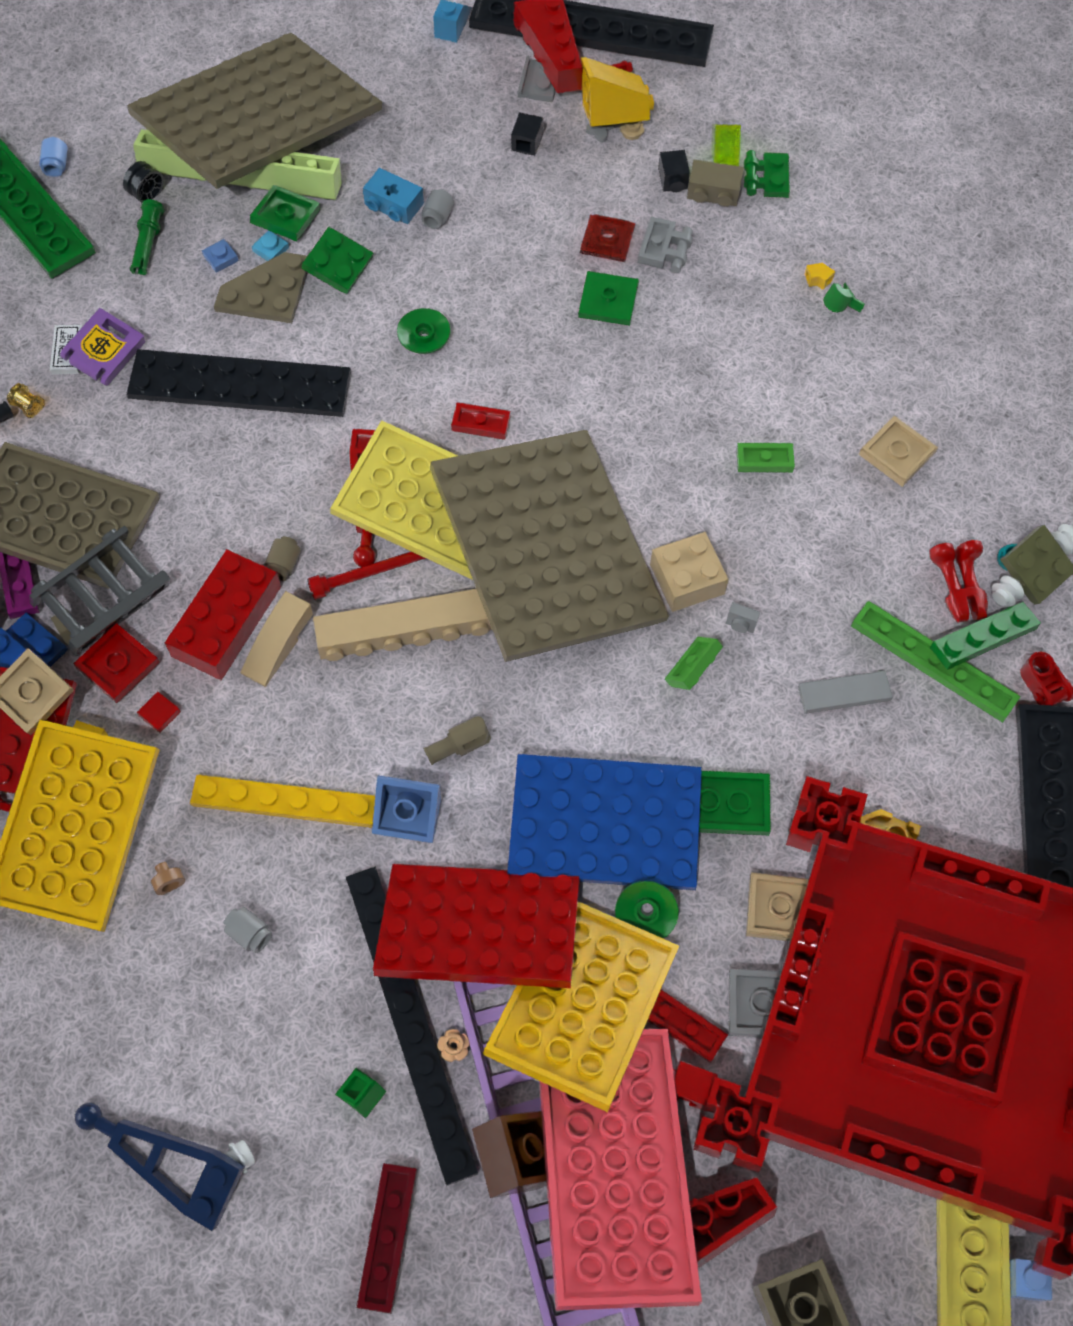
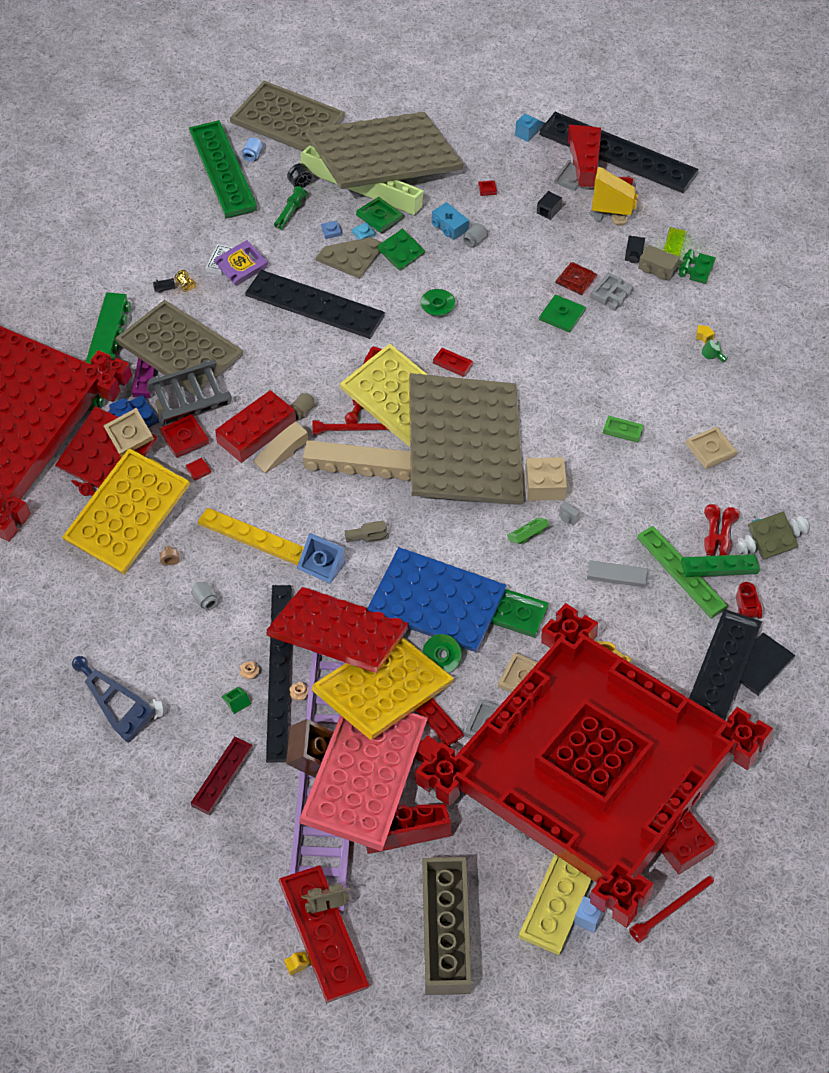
camera: 20 degrees right, 10 degrees down
none -> dark tan plate [230,81,345,151]
none -> light nougat plate [240,661,260,679]
none -> red tile [478,180,497,196]

